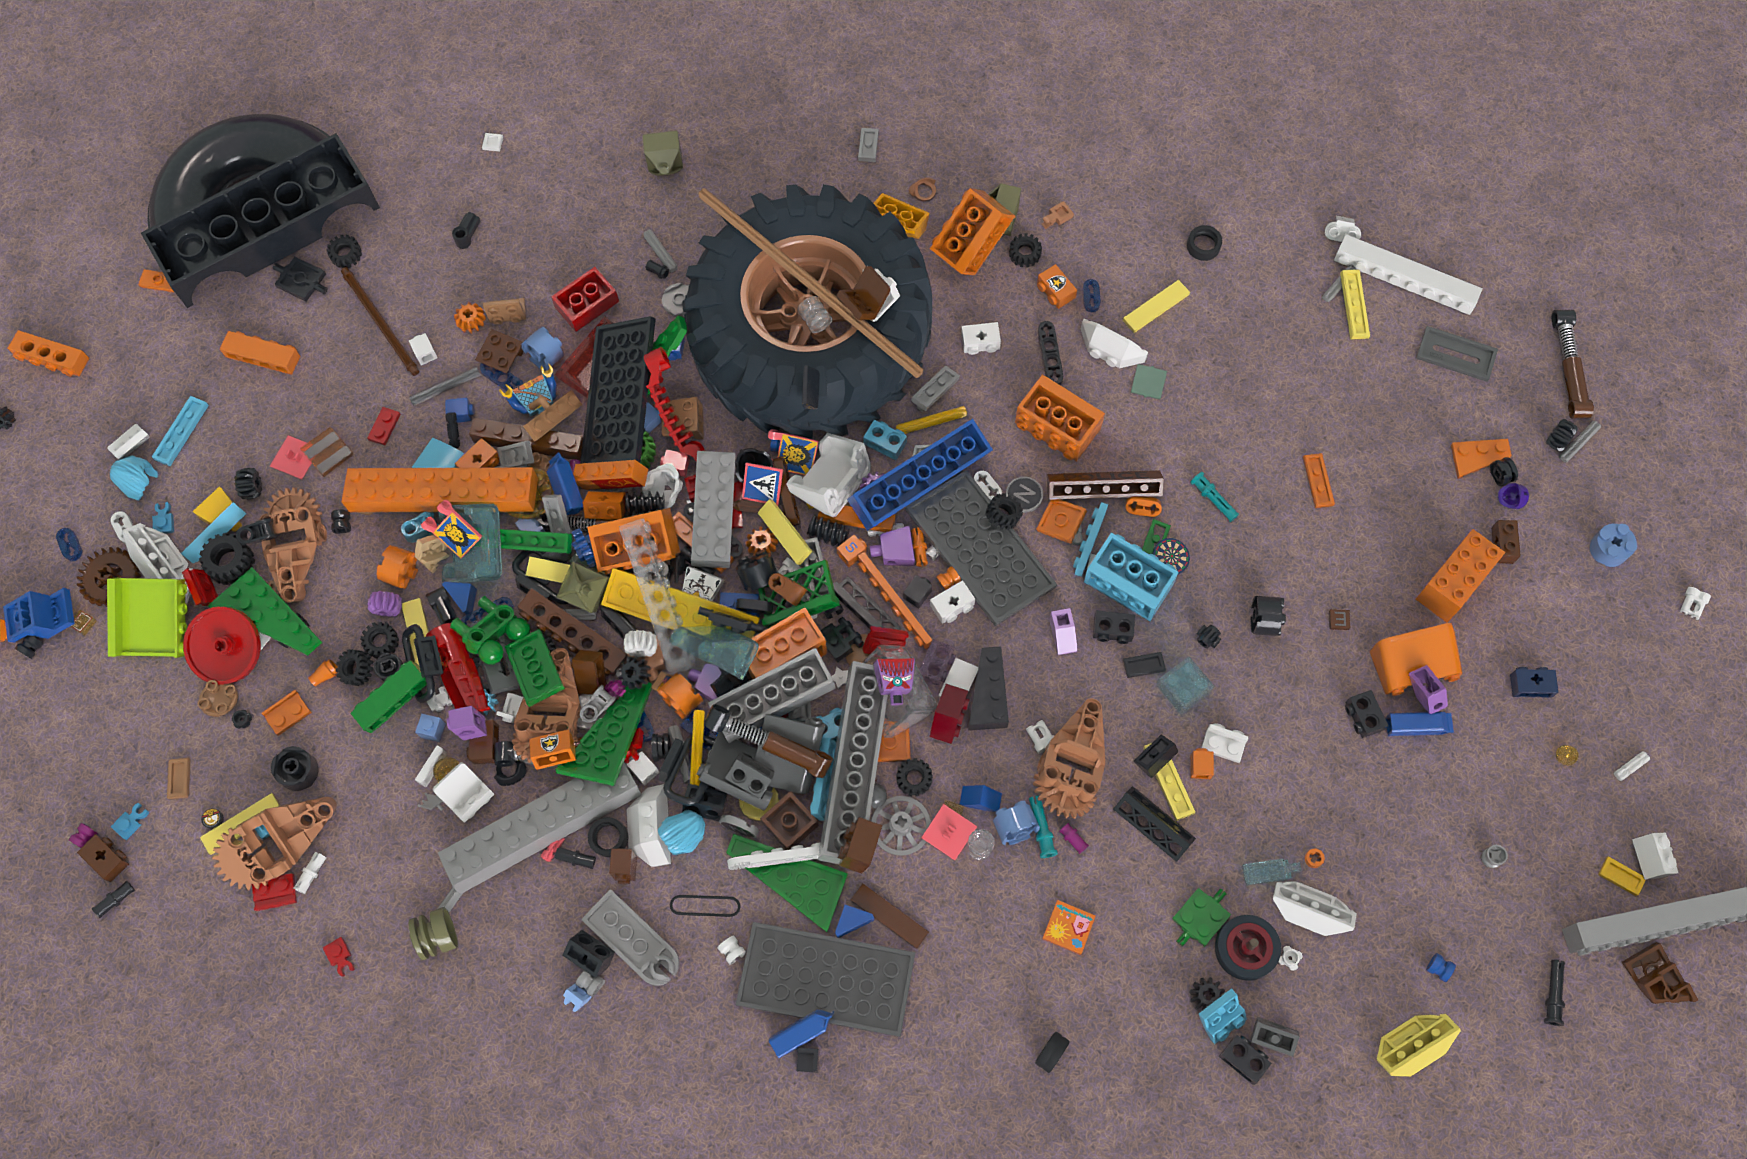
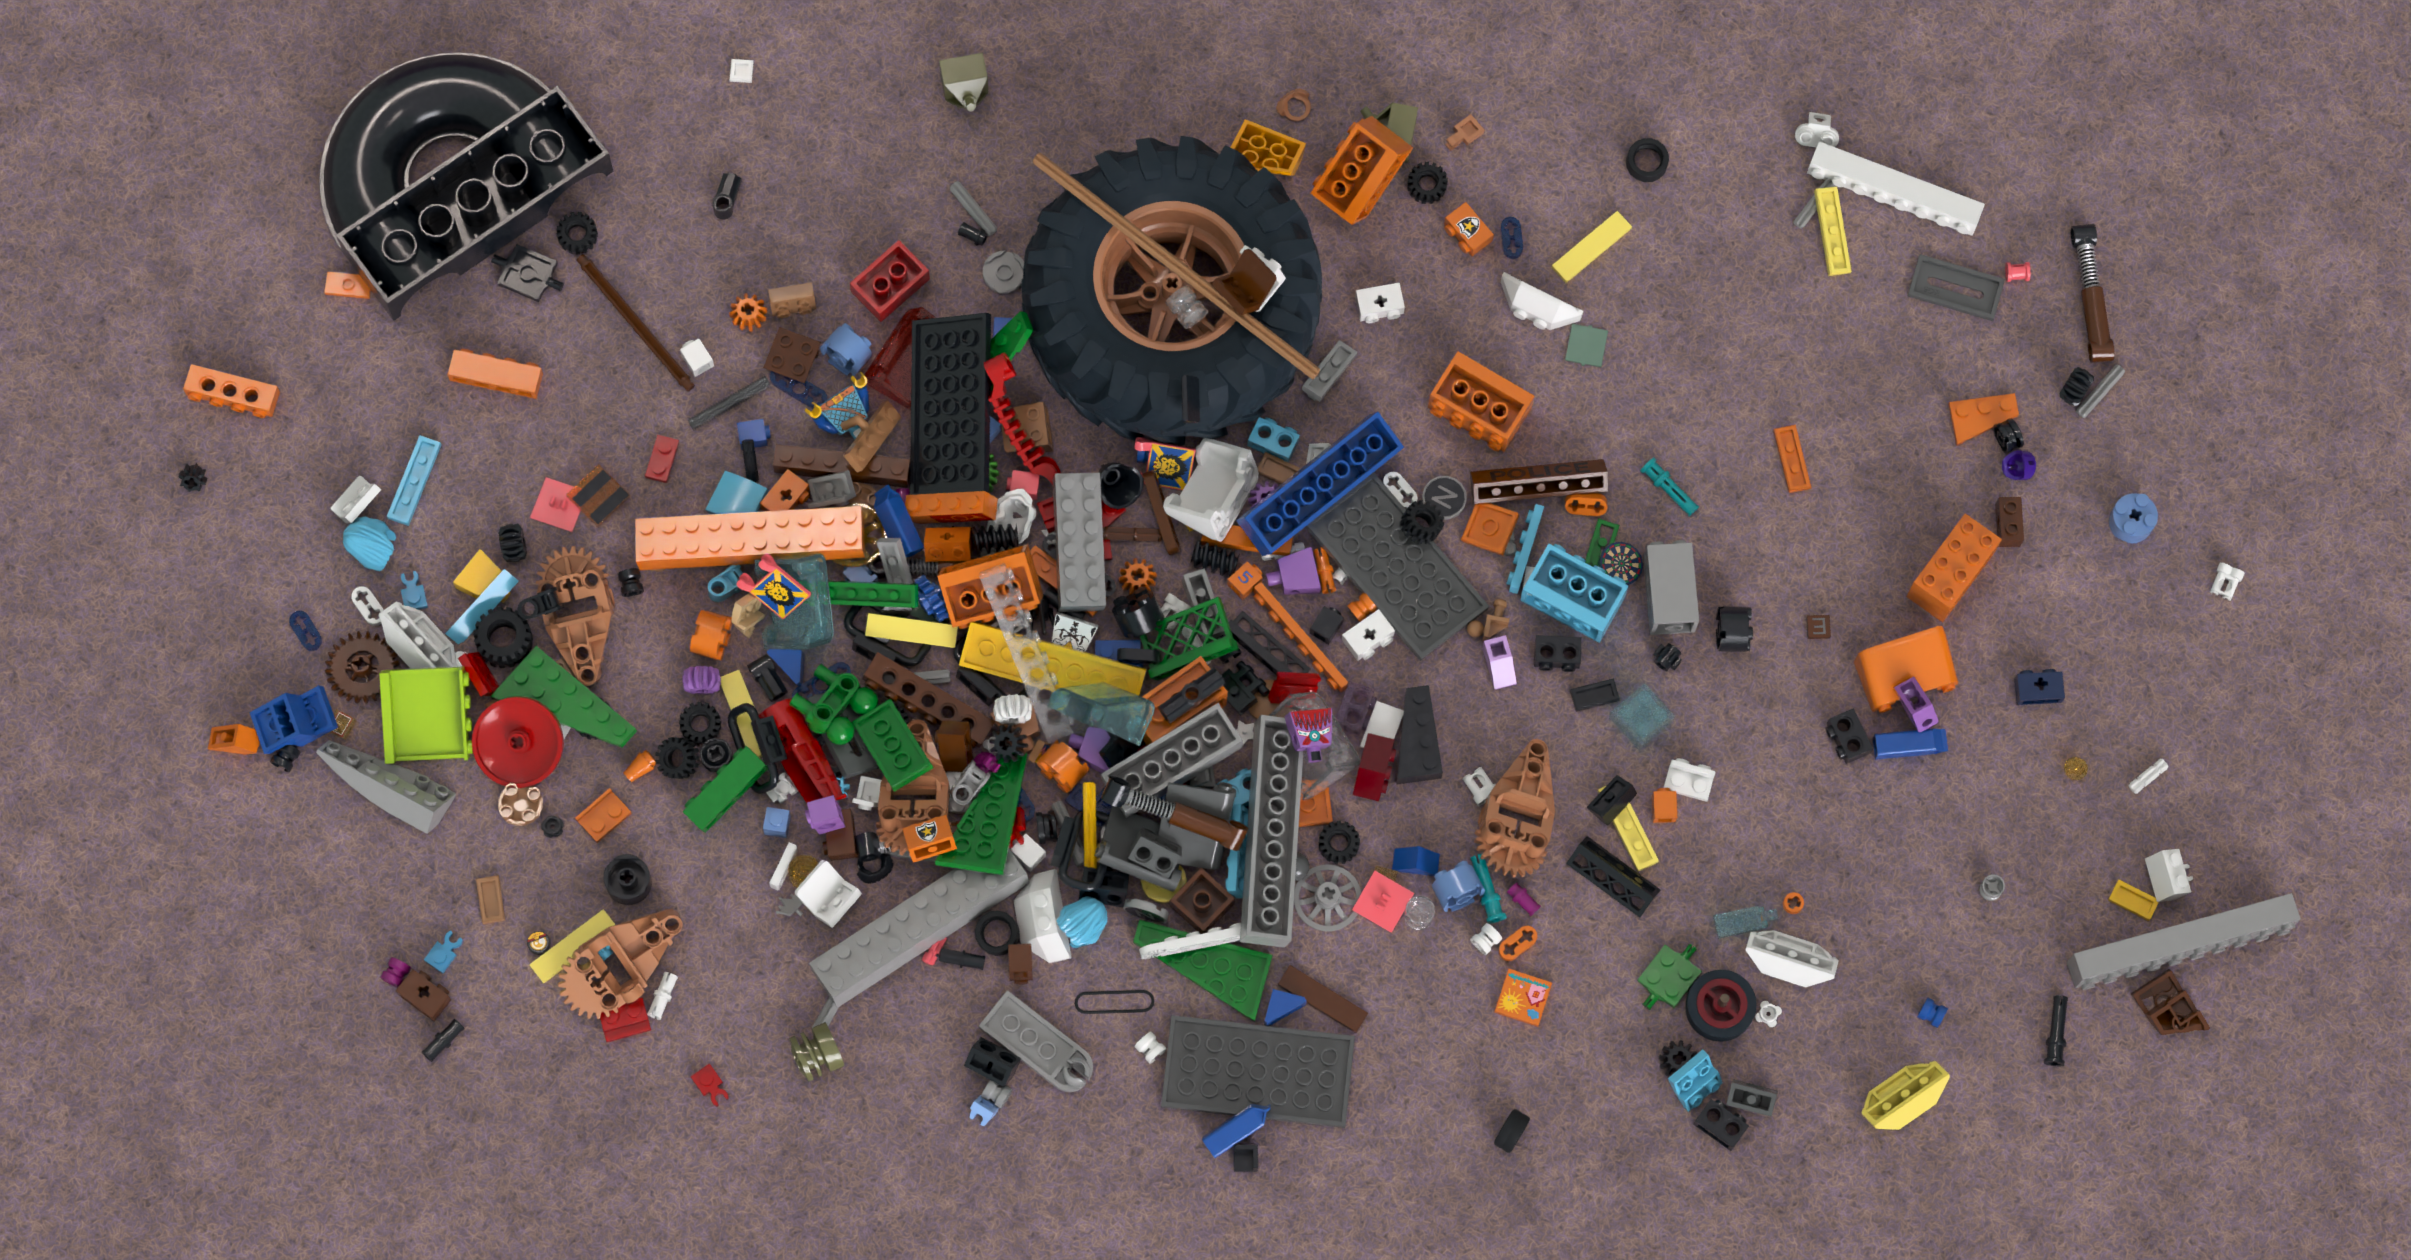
camera: 10 degrees left, 5 degrees up
olive piece [556,562,610,613] -> none
black plate [698,606,764,634] -> none
piece [742,462,783,506] -> none
light yellow tile [758,499,812,565] -> none
dark orange piece [769,573,807,606] -> none
reddish brown brick [837,817,883,874] -> none
light grey plate [858,128,879,162] -> none
yellow axle [896,406,967,434] -> none
black beam [1038,321,1063,385] -> none
none -> light grey wedge [316,740,456,834]
none -> black piece [1158,668,1226,724]
none -> medium nougat tile [1257,452,1301,484]
none -> medium nougat piece [1467,599,1510,642]
none -> white wheel [1470,923,1502,955]
none -> orange beam [1499,926,1537,961]
none -> light grey brick [1643,540,1699,635]
none -> coral bush [2005,262,2031,282]

